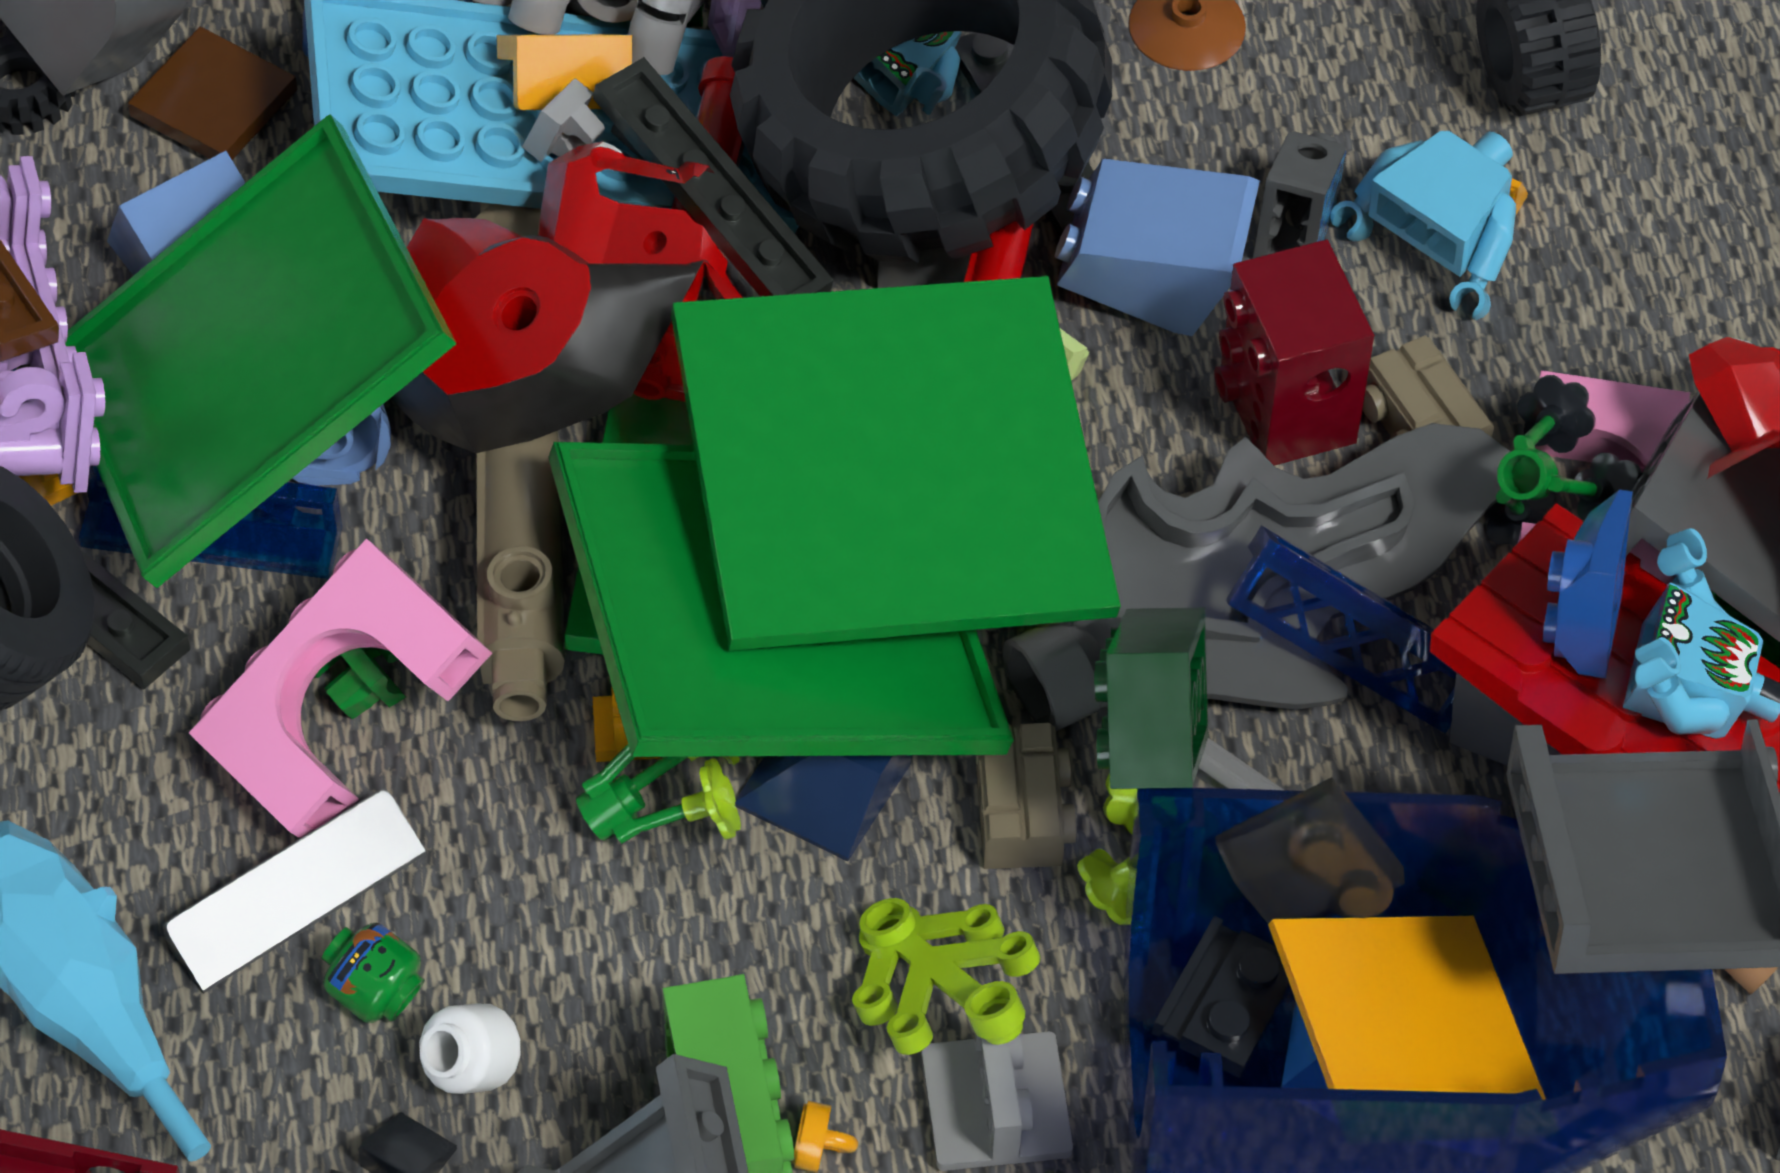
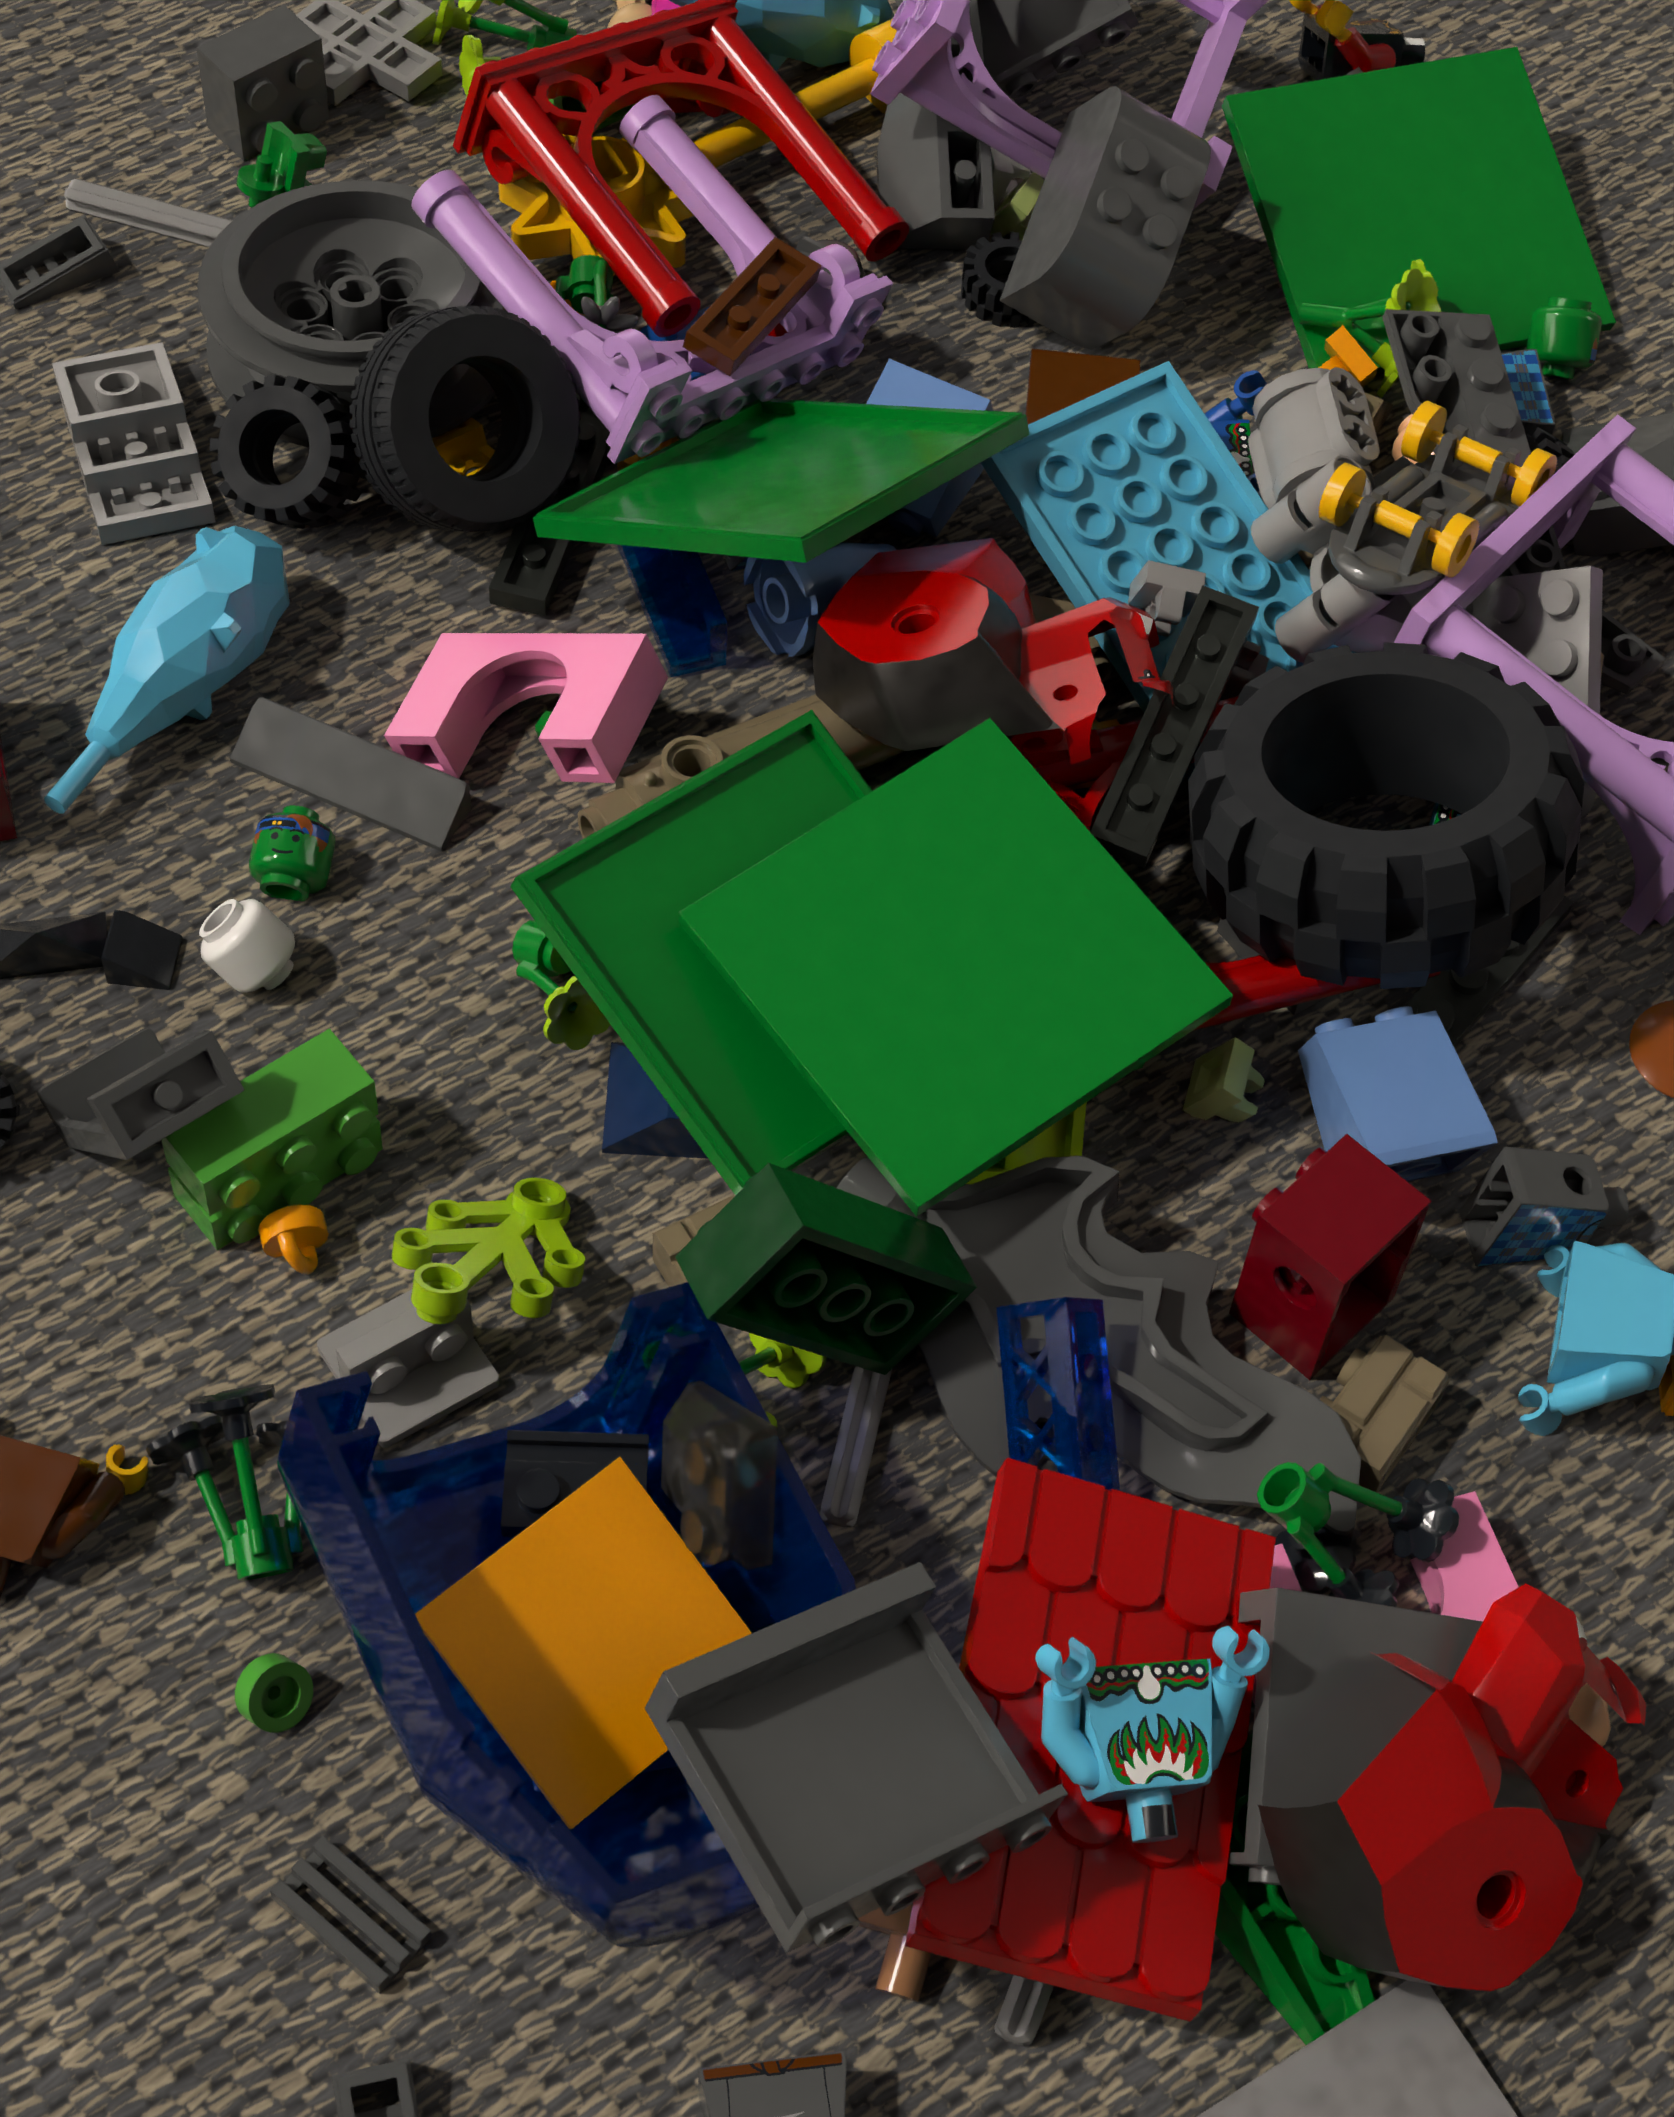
camera: 60 degrees right, 0 degrees up
light orange panel [497,34,632,110] -> none
blue slope [1543,490,1633,678] -> none

